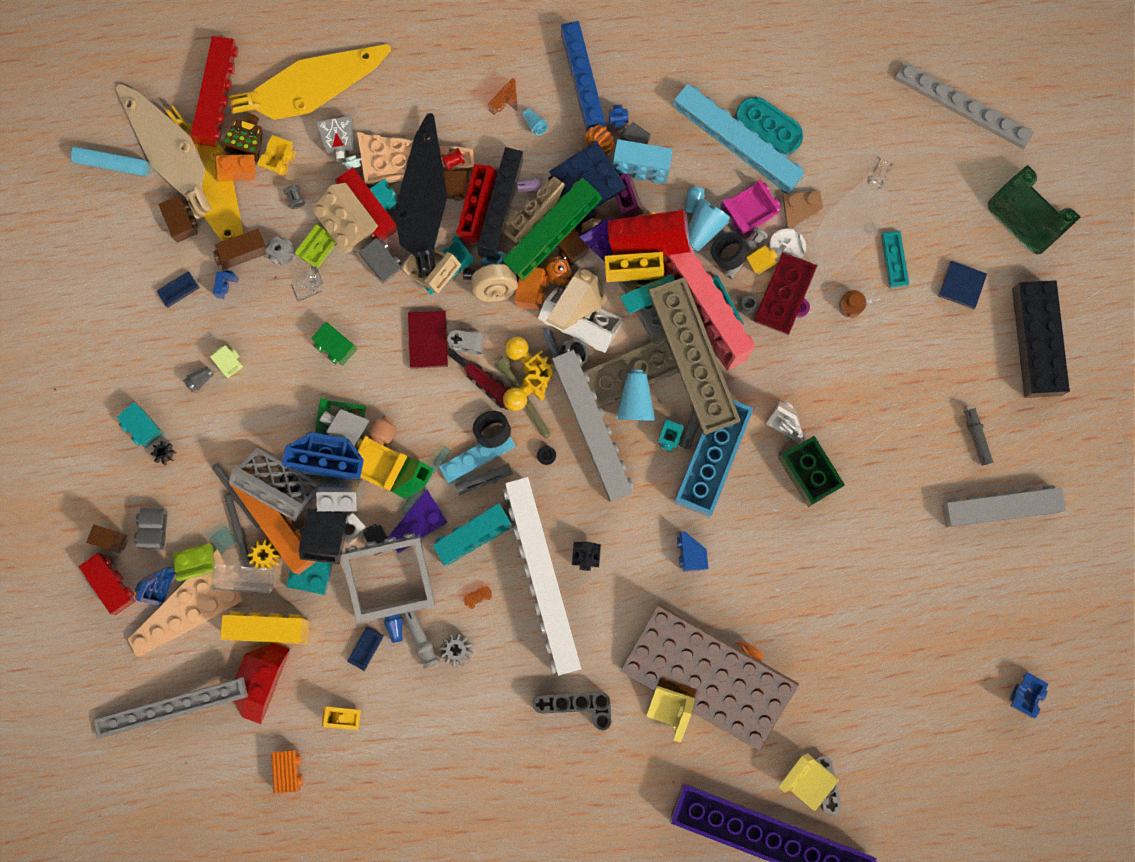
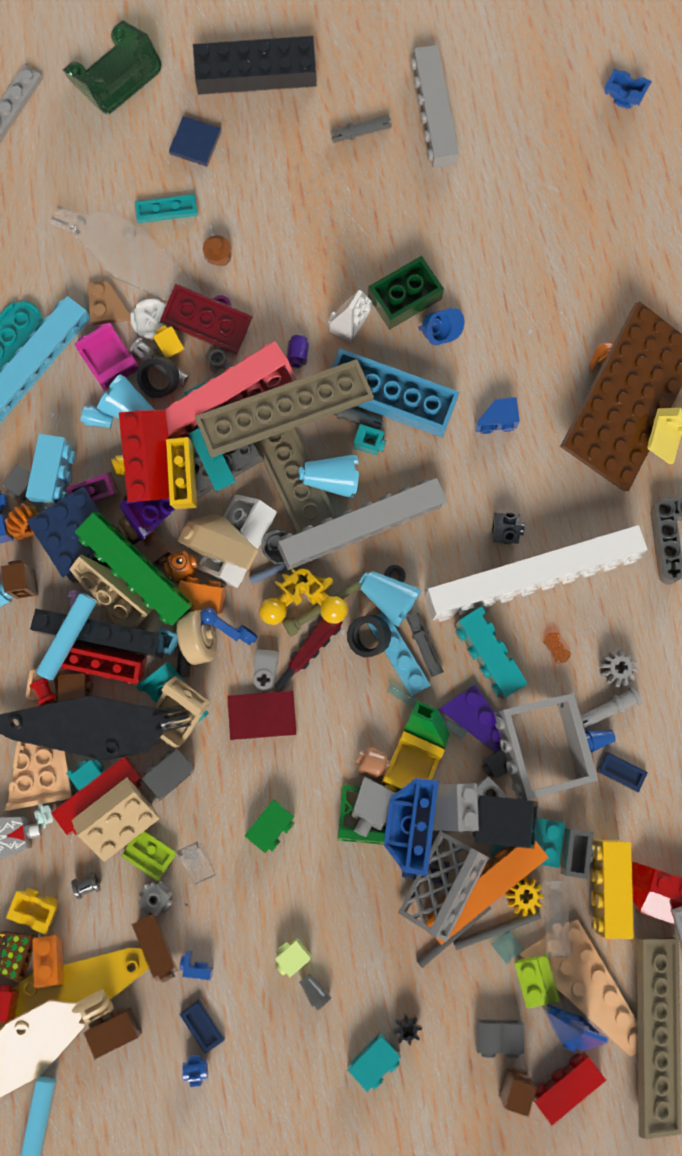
camera: 90 degrees left, 0 degrees up
none -> reddish brown brick [1,560,38,599]
none -> medium azure brick [36,593,97,680]
none -> blue gear [182,1055,208,1087]
none -> blue piece [201,607,258,645]
none -> dark purple brick [286,335,309,368]
none -> medium azure cone [359,571,422,627]
none -> blue piece [418,308,465,345]
none -> dark grey brick [560,828,594,879]
none -> dark tan plate [637,938,682,1139]

